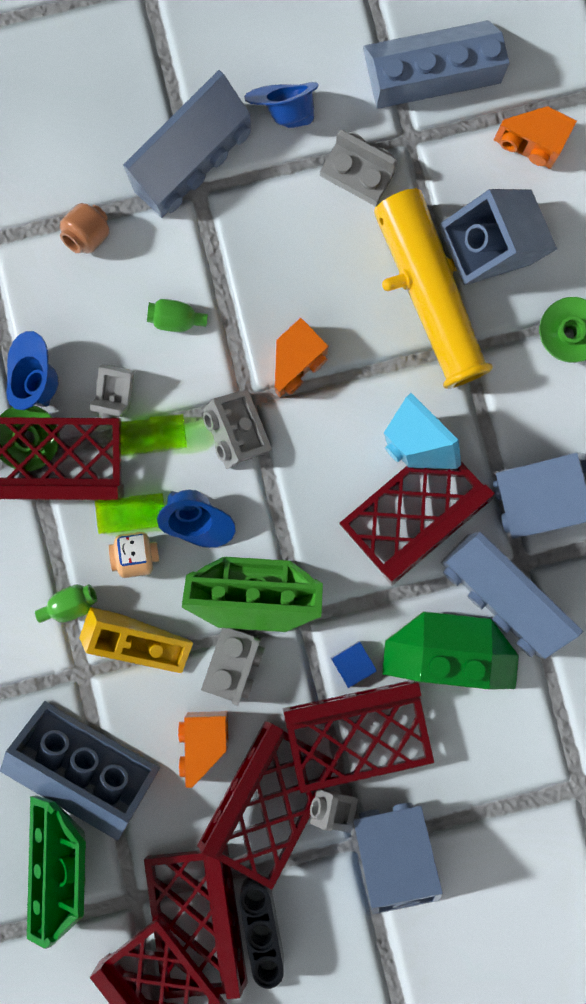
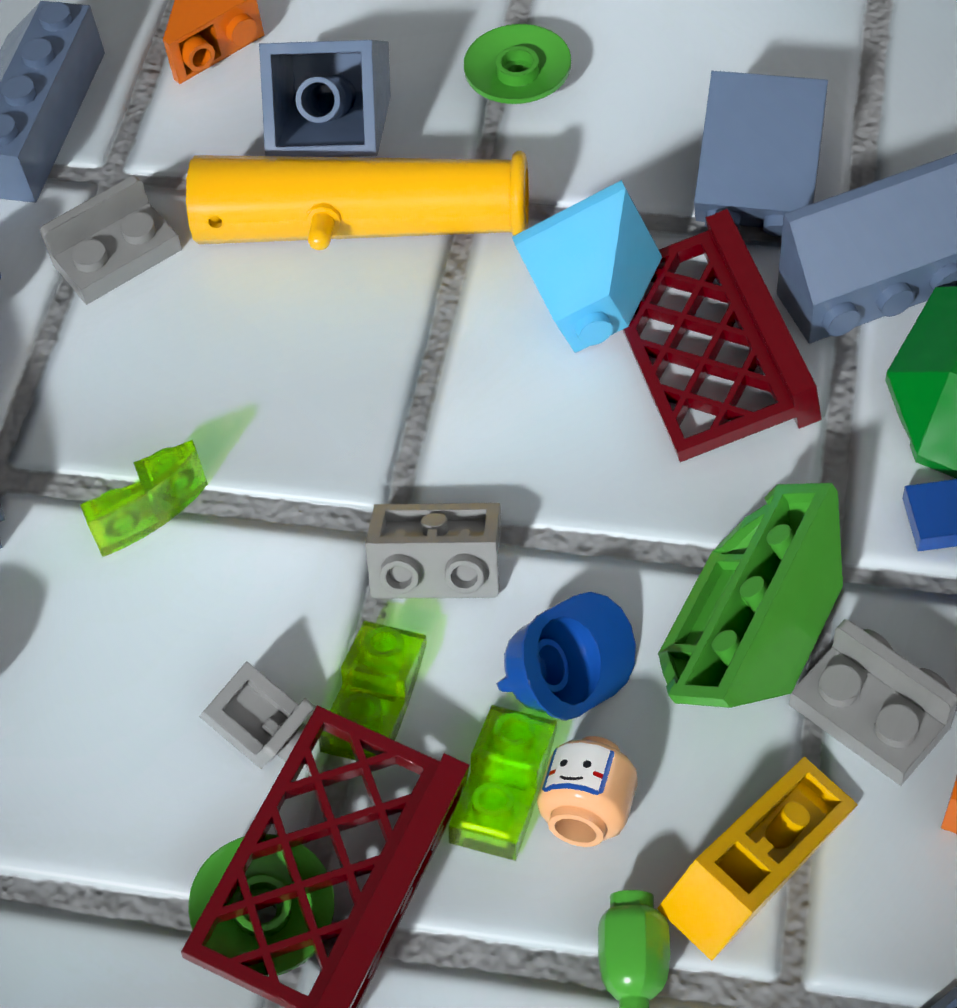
camera: 60 degrees left, 30 degrees down
blue piece [7,331,59,410] -> none
bright green plant [147,299,208,332] -> none
orange slope [275,318,329,397] -> none
none -> clear neon green slope [80,440,208,557]

